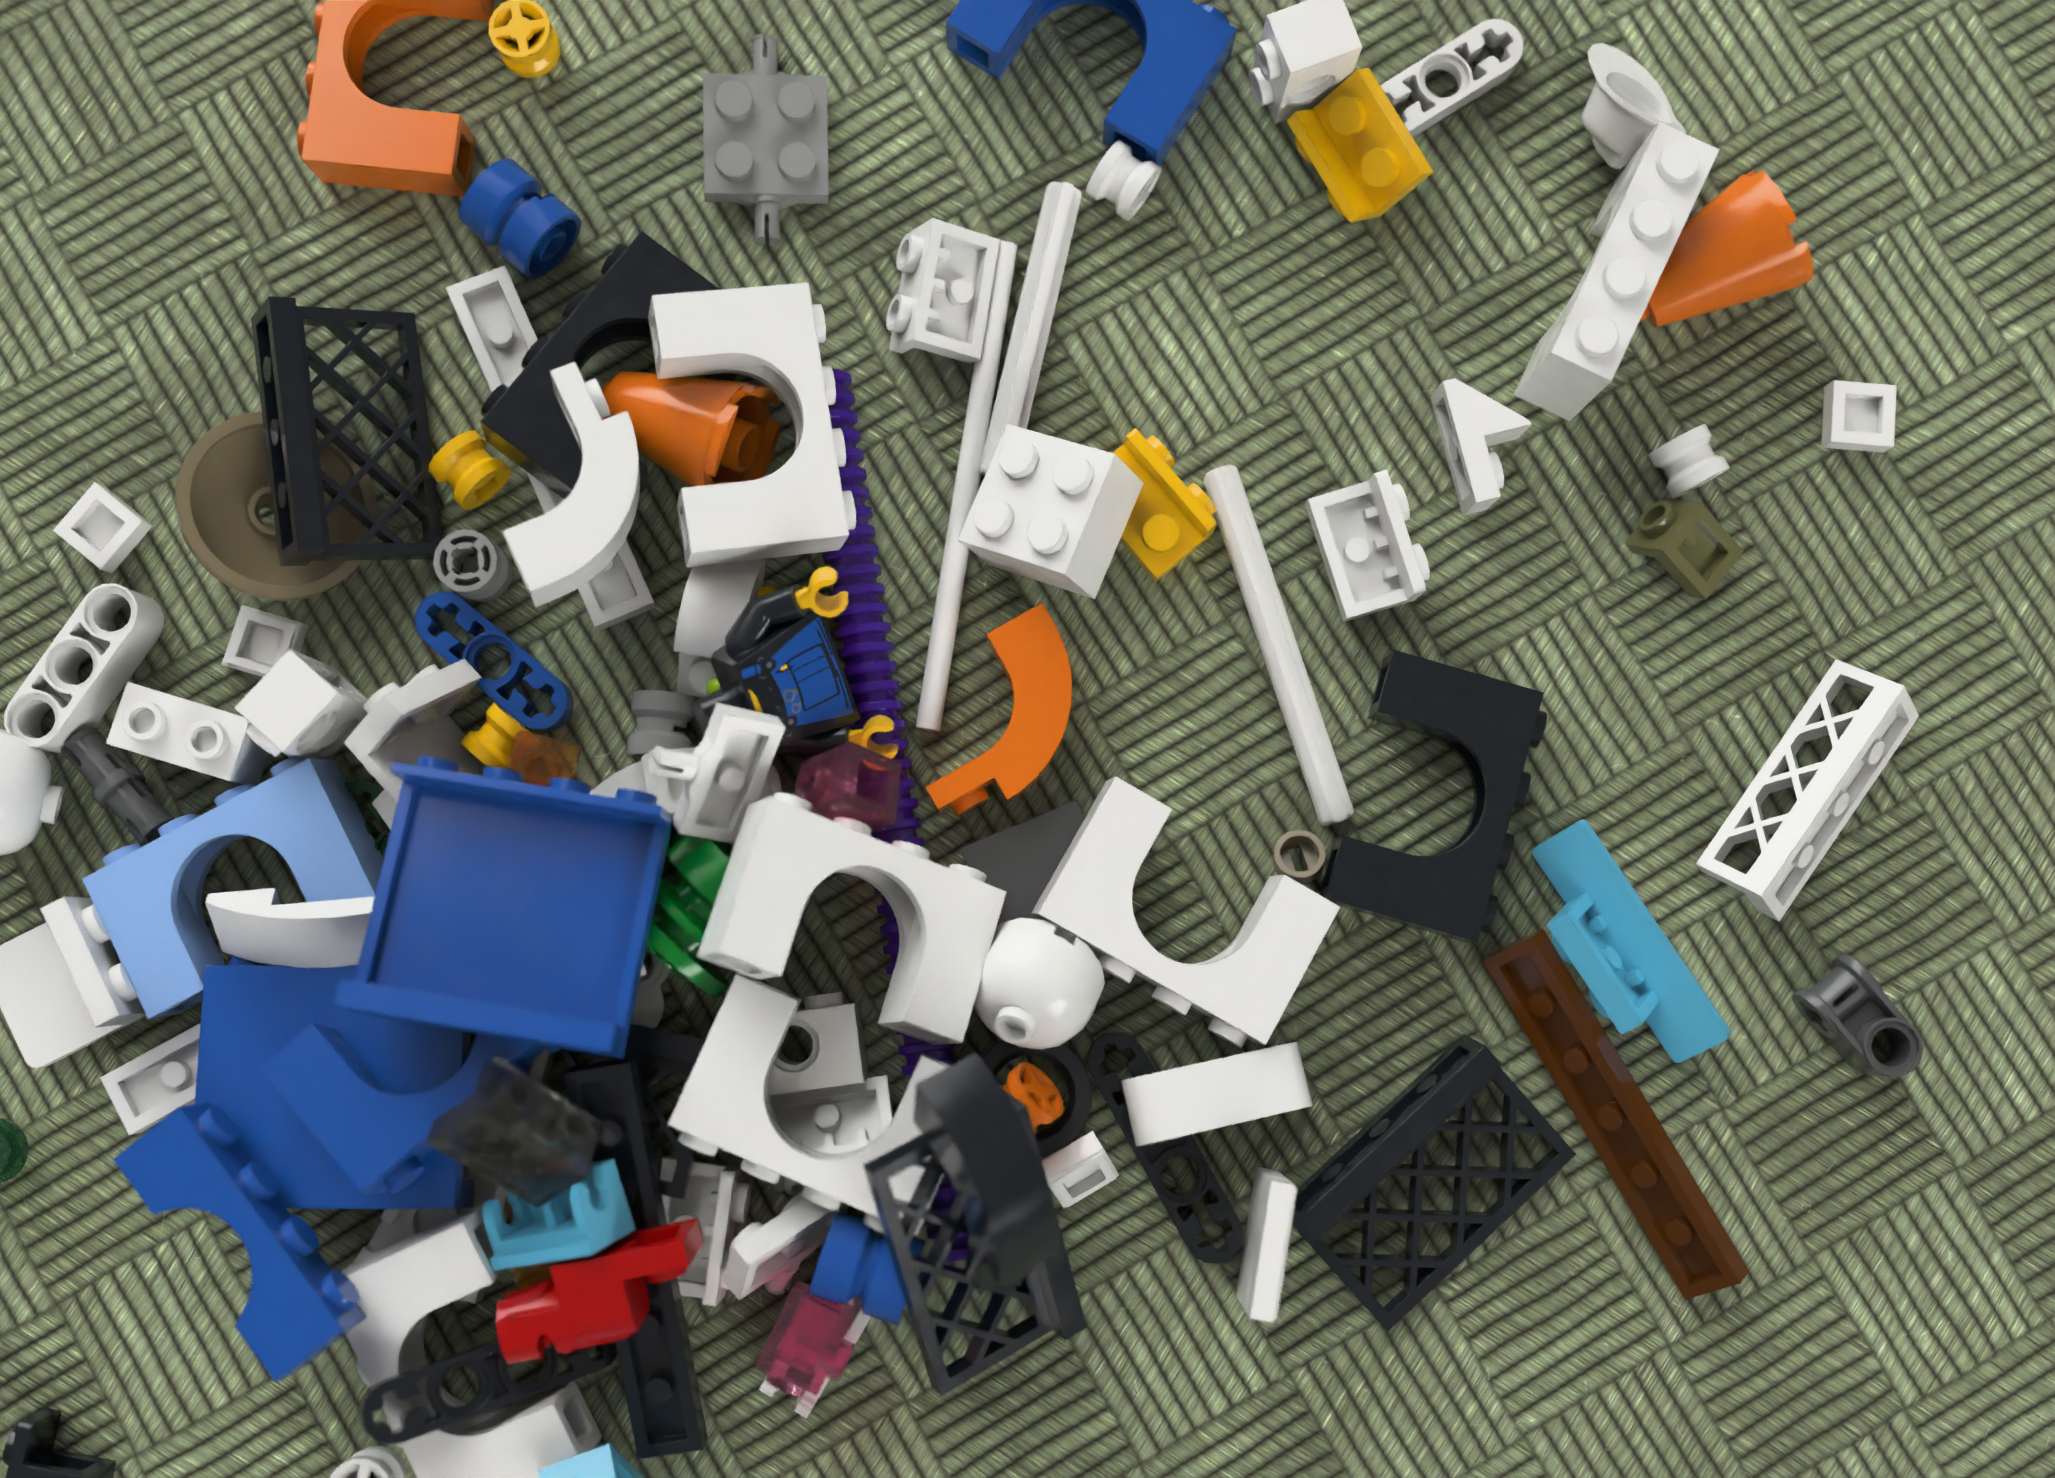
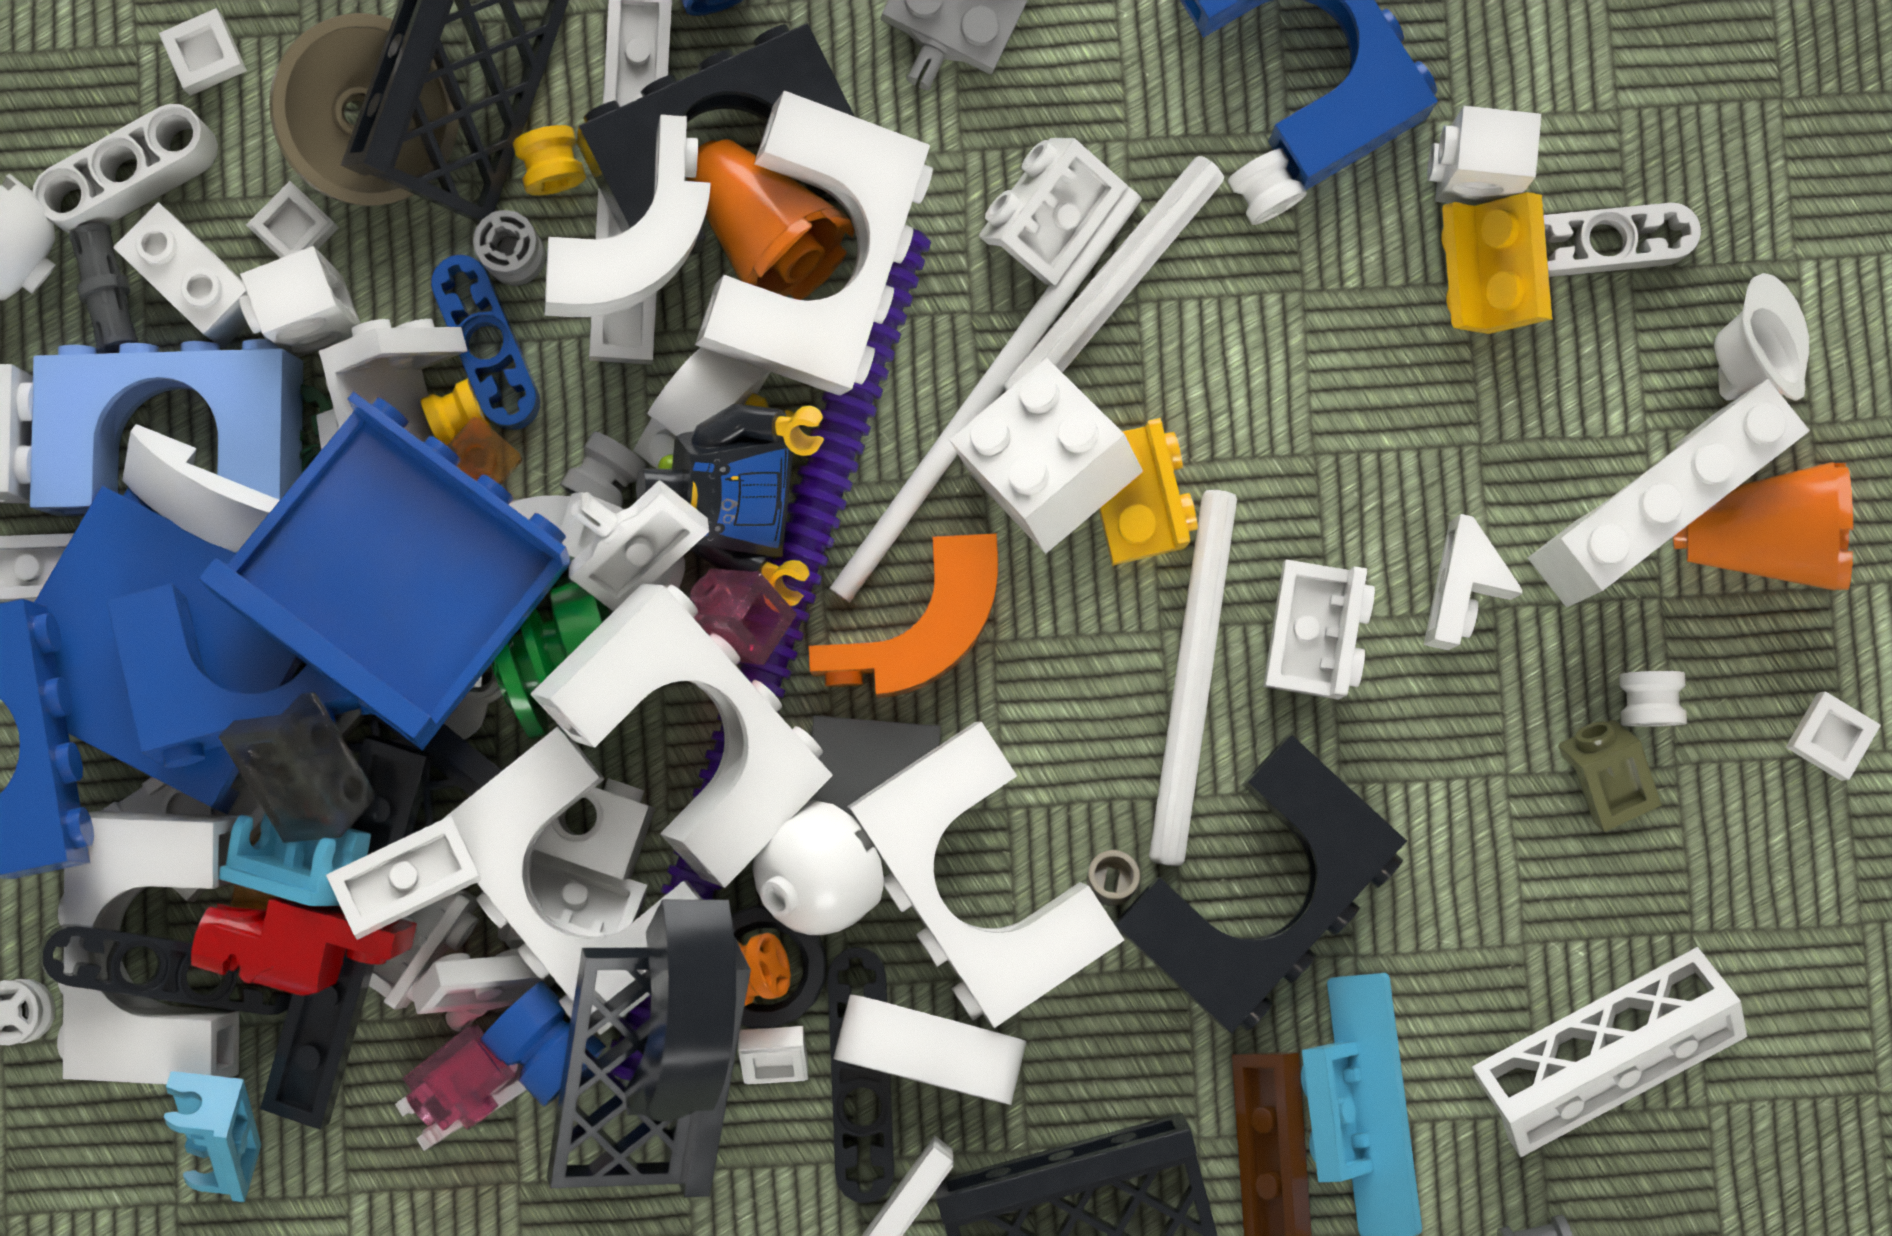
camera: 30 degrees right, 0 degrees up
none -> white plate [326,816,481,940]

